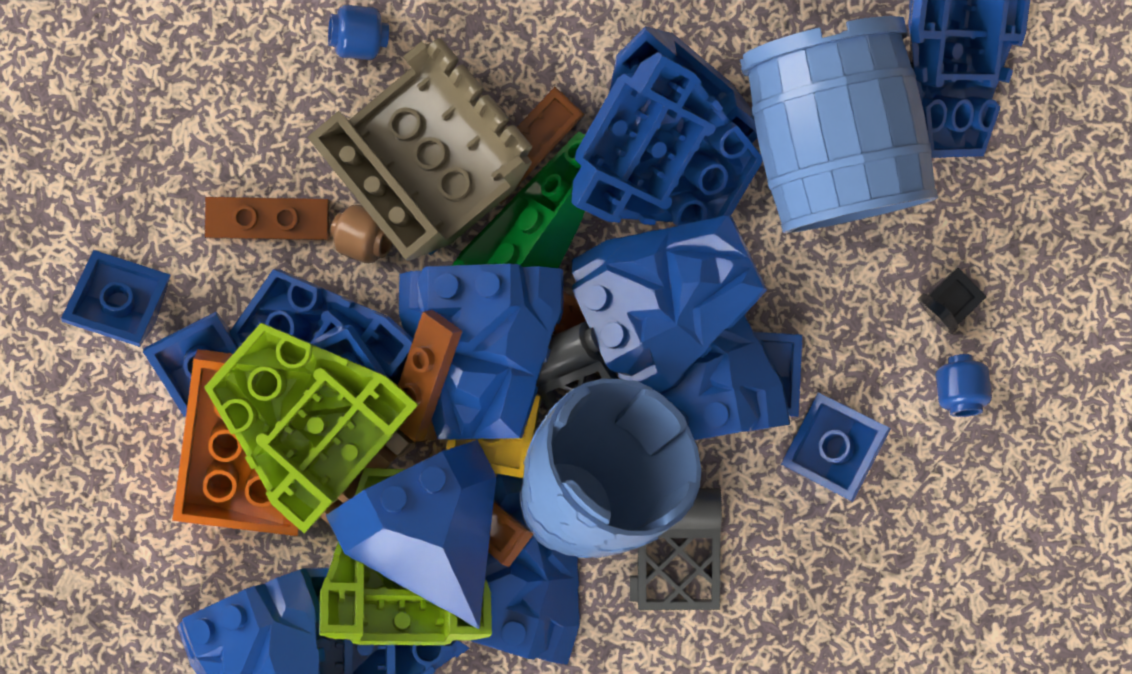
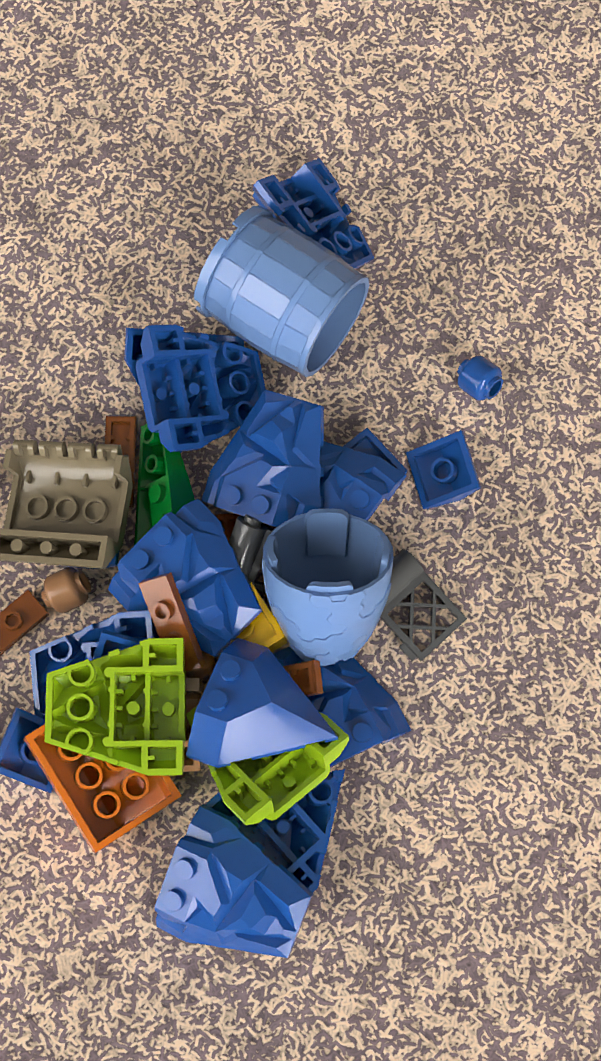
camera: 40 degrees left, 15 degrees down
black tile [917,268,987,334] -> none

